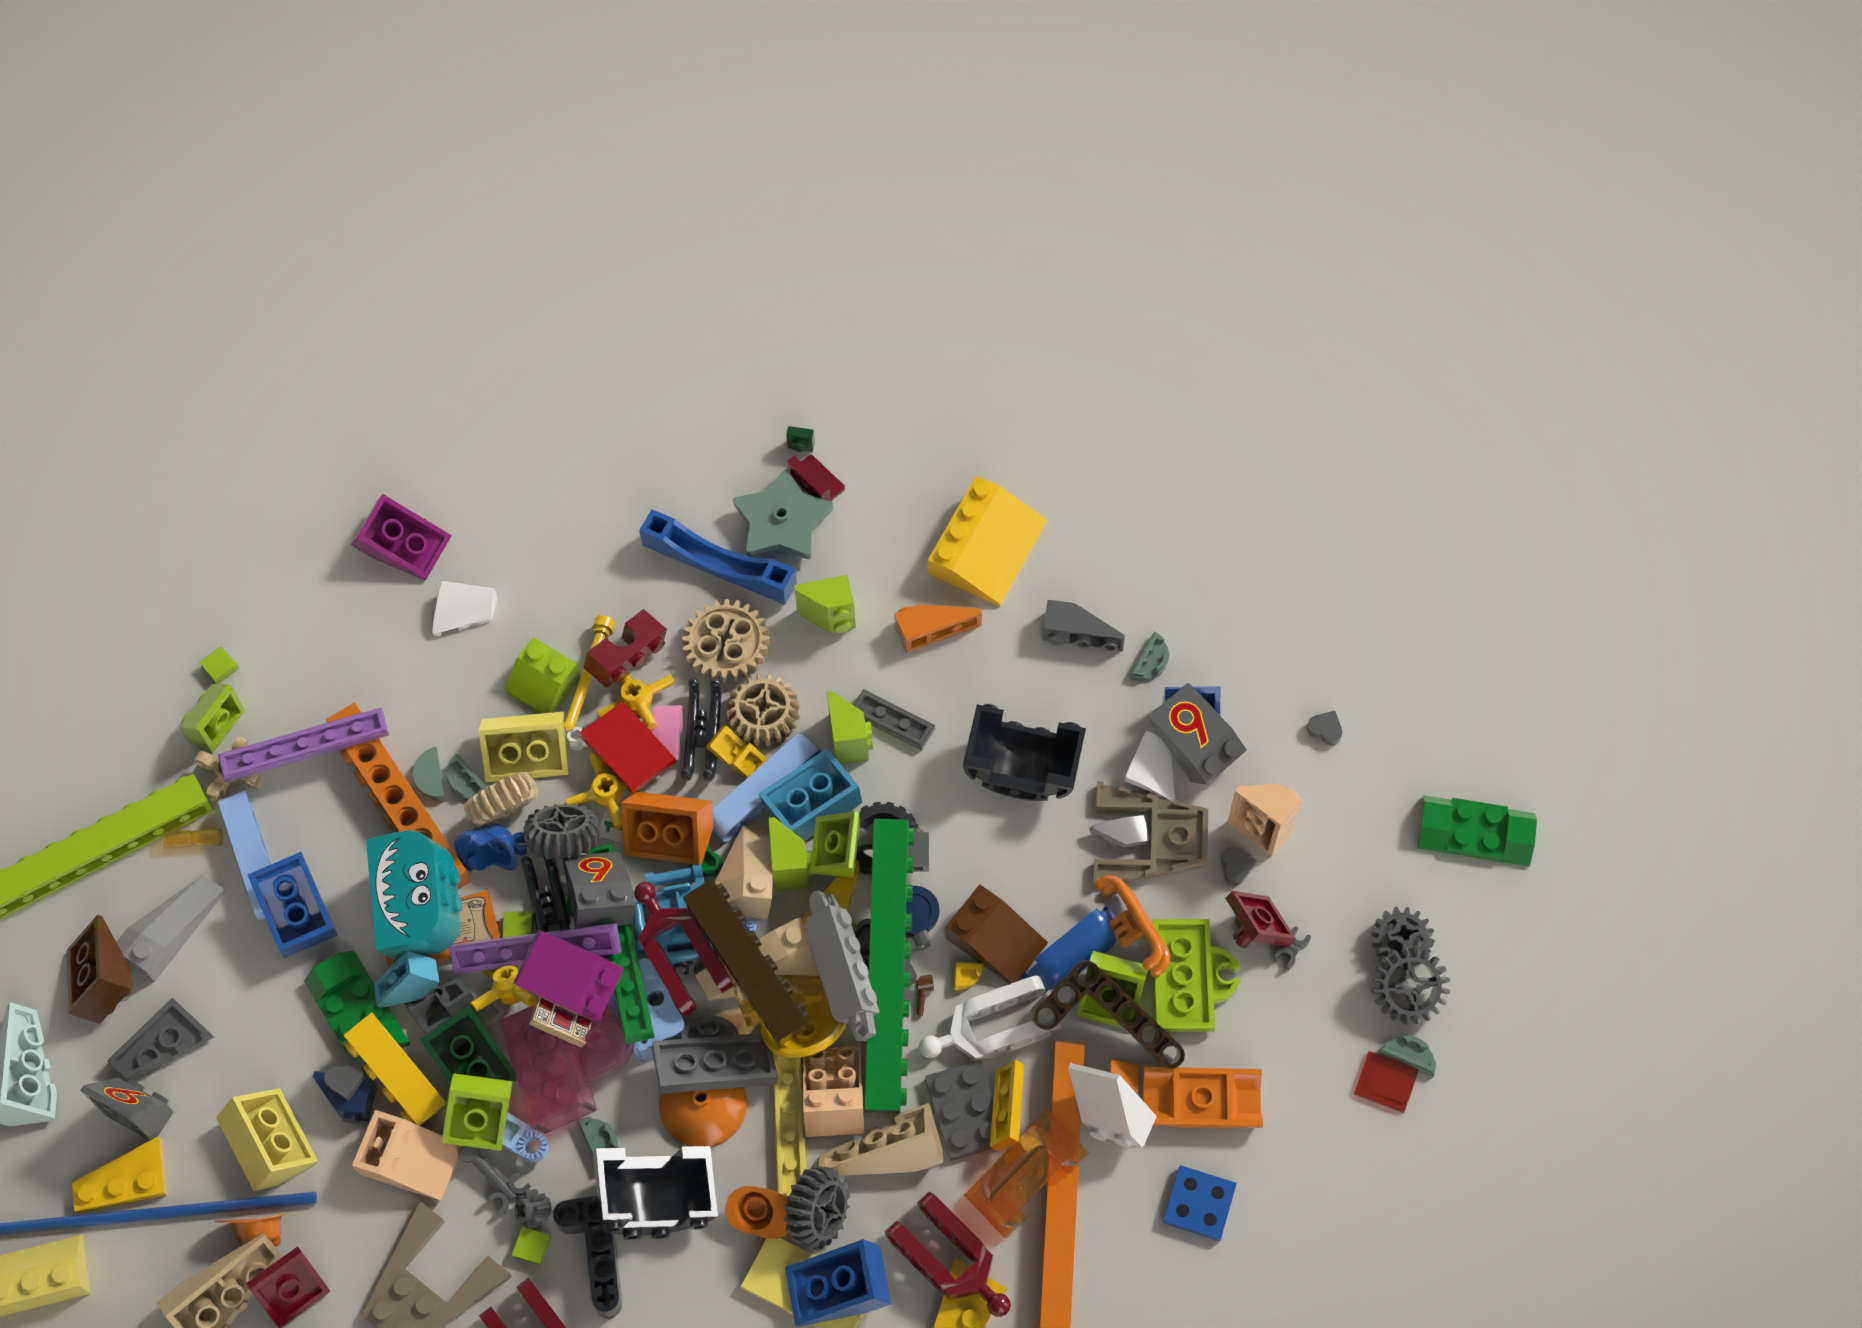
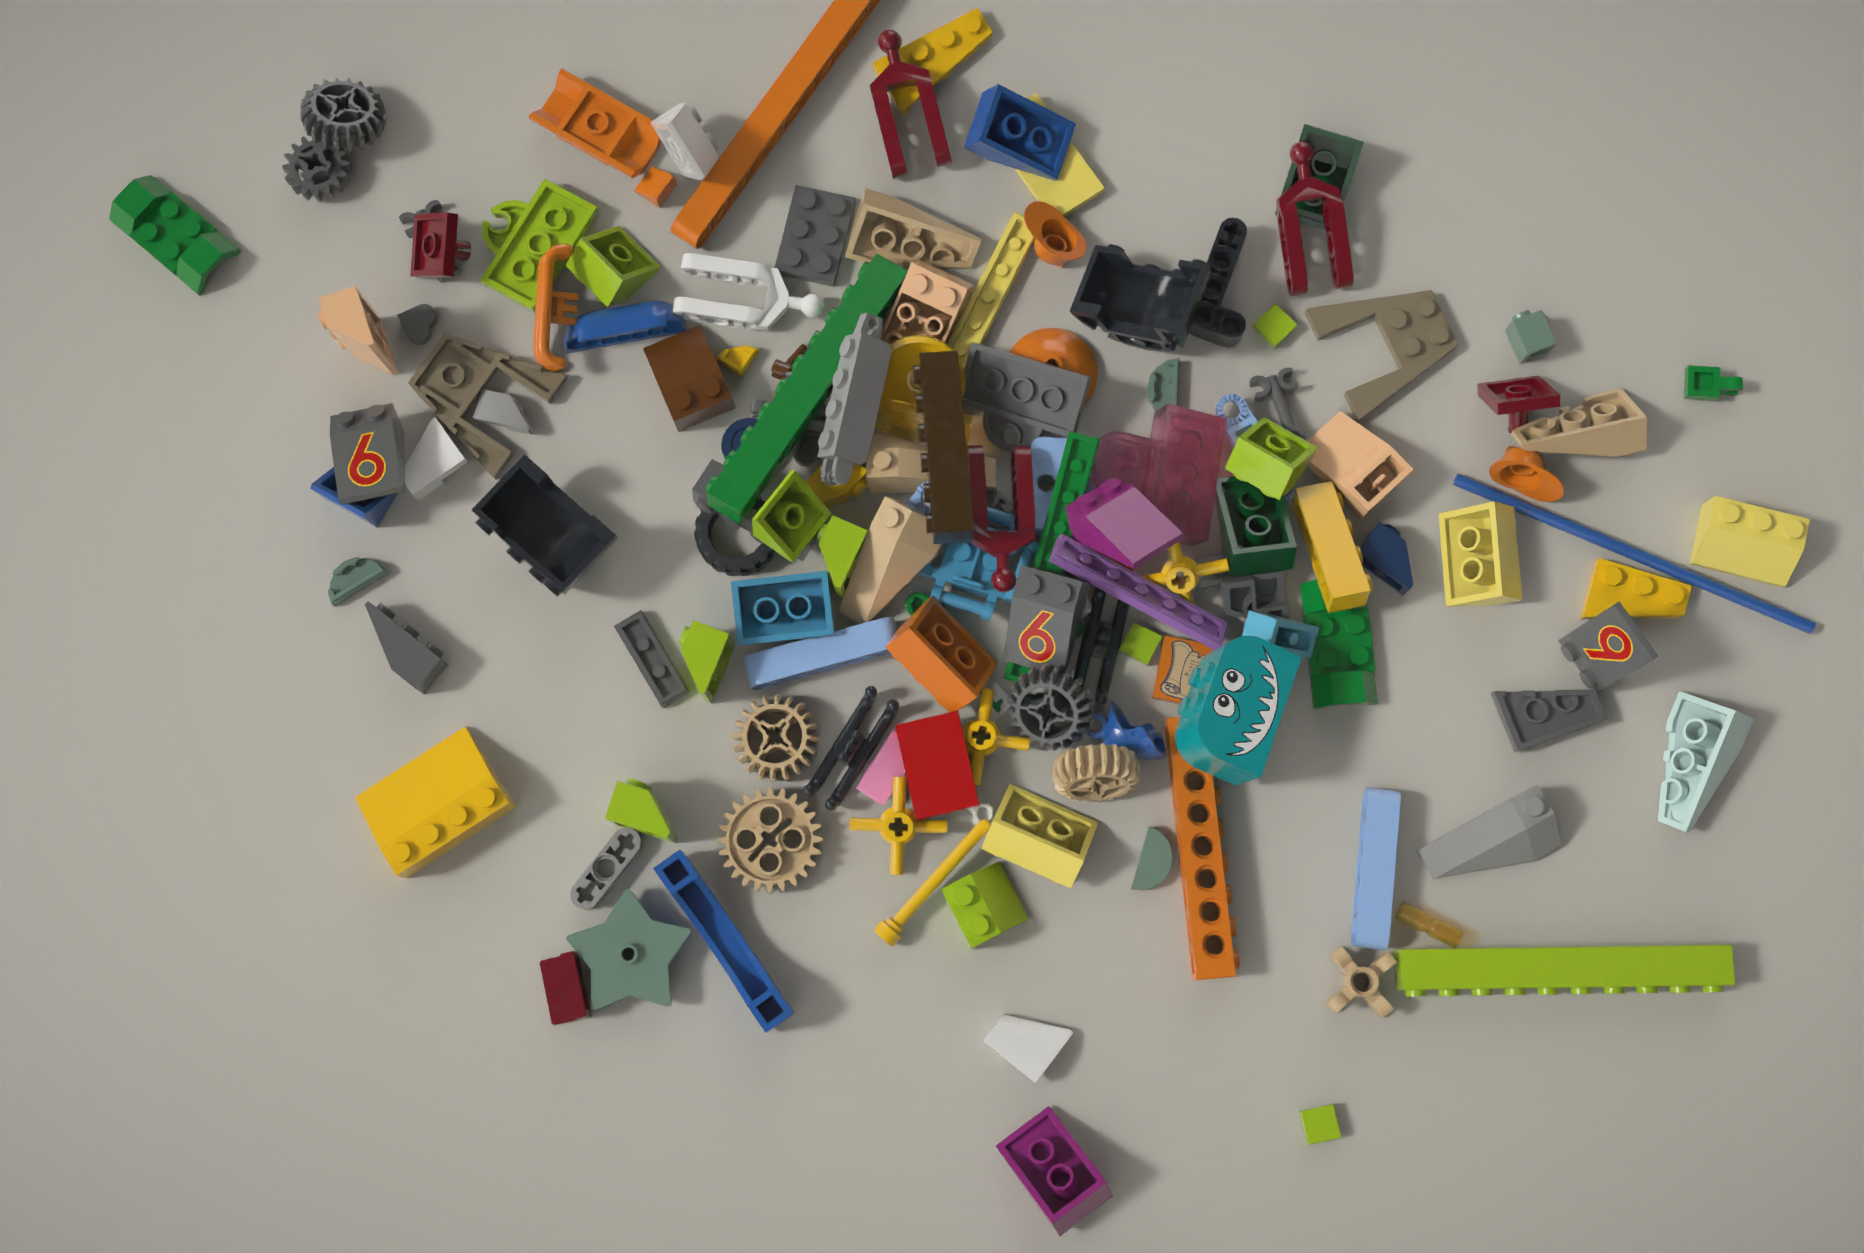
camera: 150 degrees left, 15 degrees up
reddish brown slope [67,915,133,1024] -> none
lime slope [179,684,245,753] -> none
medium lavender tile [218,707,389,782] -> none
blue slope [247,852,338,958] -> none
dark grey tile [324,1063,365,1101] -> none
sand green tile [447,753,487,800] -> none
dark grey gear [514,1189,552,1228] -> none
tile [529,996,593,1048] -> none
dark red arch [583,609,667,688] -> none
yellow slope [706,725,768,779] -> none
dark grey gear [784,1166,850,1249] -> none
dark green plate [786,426,815,452] -> none
orange slope [894,604,982,652] -> none
clear orange windscreen [964,1109,1090,1238] -> none
yellow plate [990,1060,1024,1152] -> none
dark brown beam [1030,959,1185,1068] -> none
blue tile [1163,1165,1237,1242] -> none
dark grey tile [1307,710,1343,745] -> none
clear red piece [1354,1051,1419,1113] -> none
sand green tile [1378,1035,1436,1077] -> none
none -> light grey beam [570,828,643,910]

